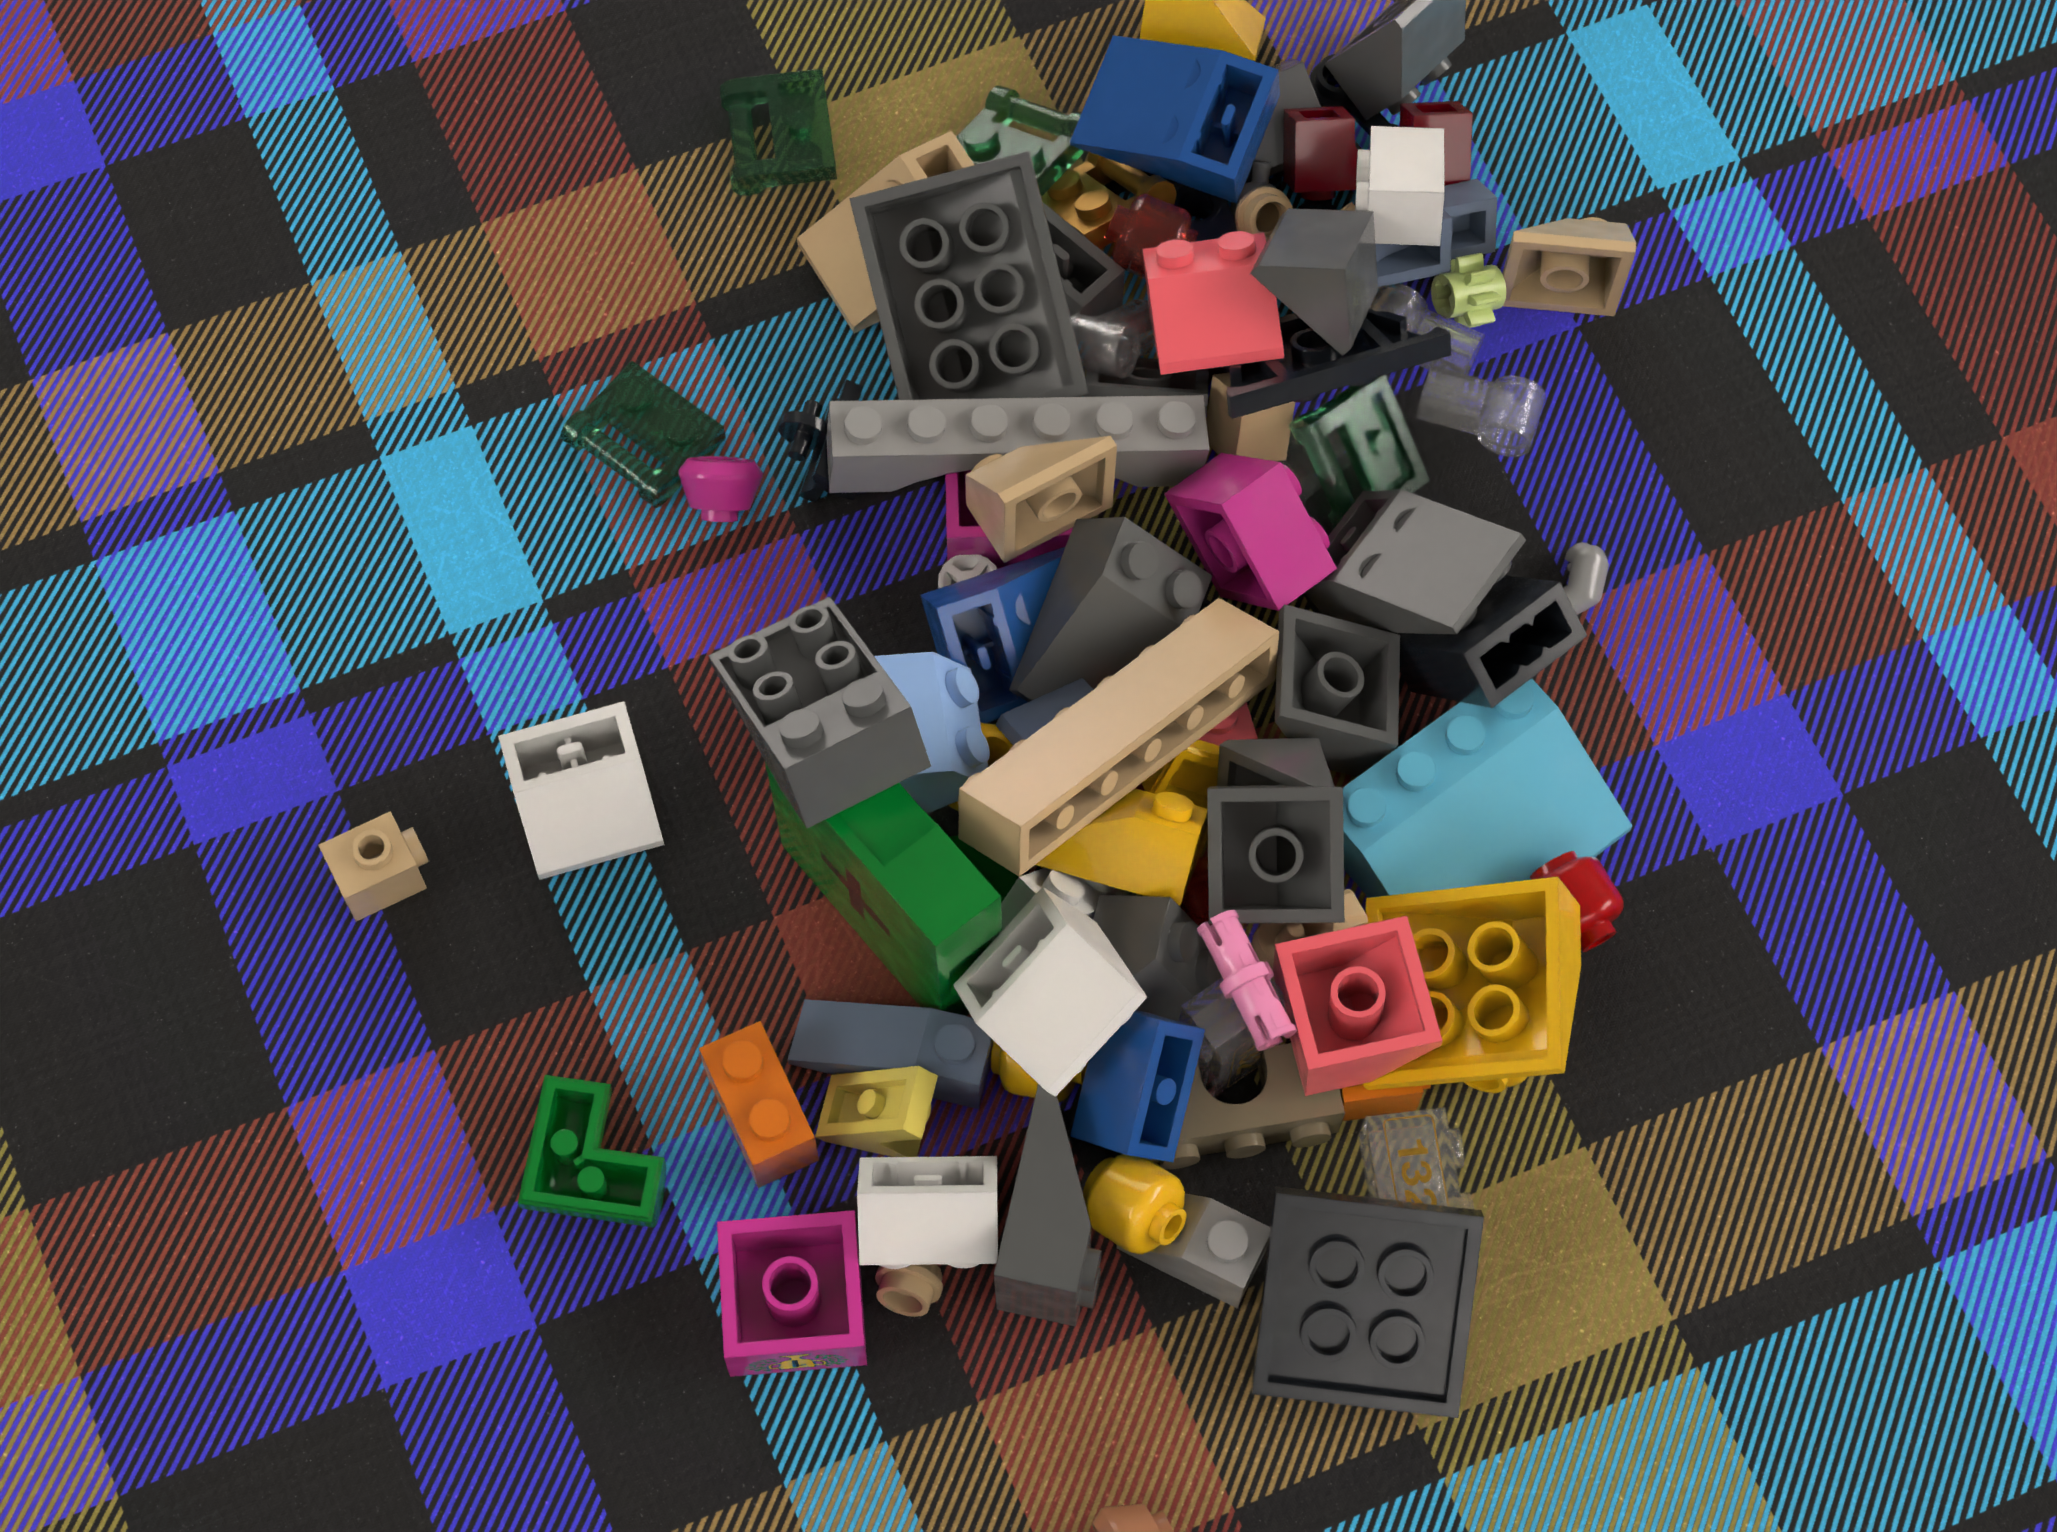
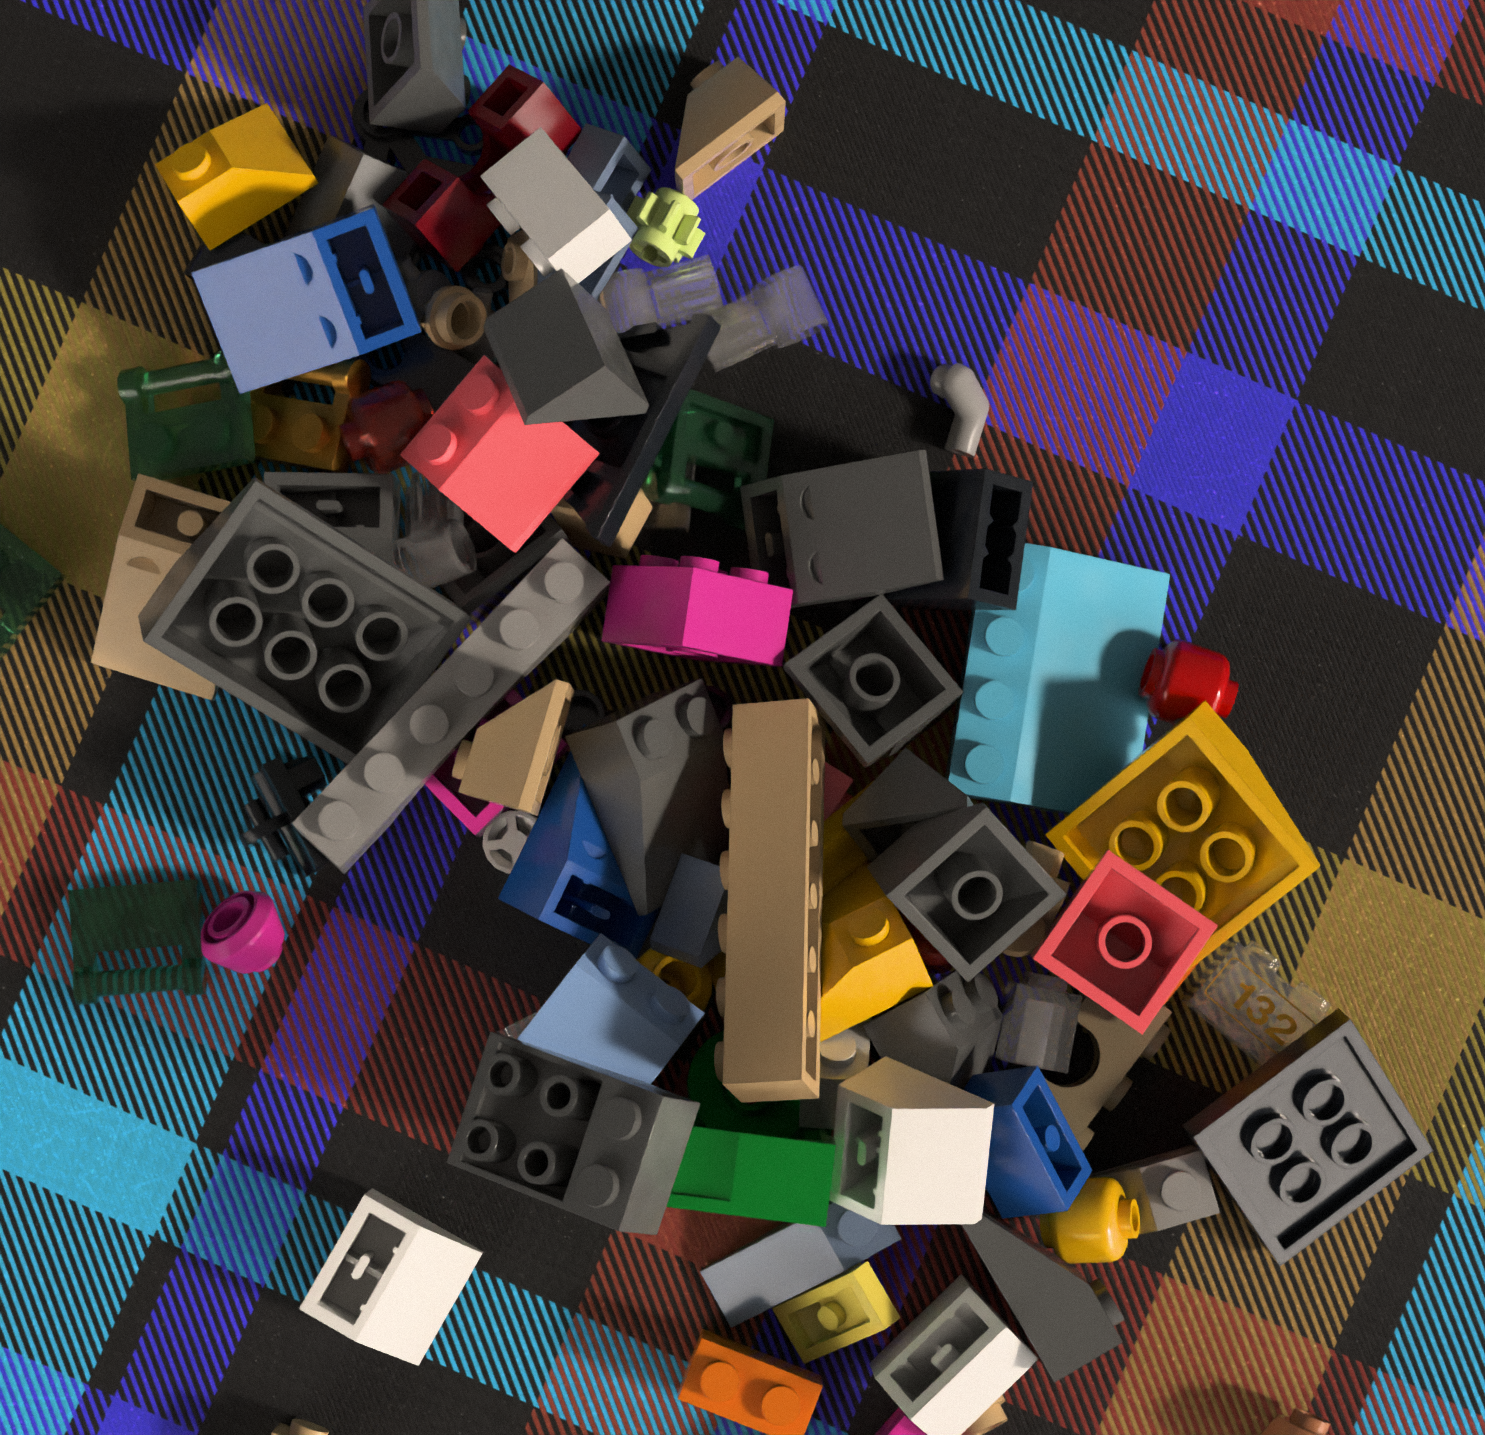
camera: 45 degrees left, 20 degrees up
bright pink pin [1197,910,1297,1051] -> none

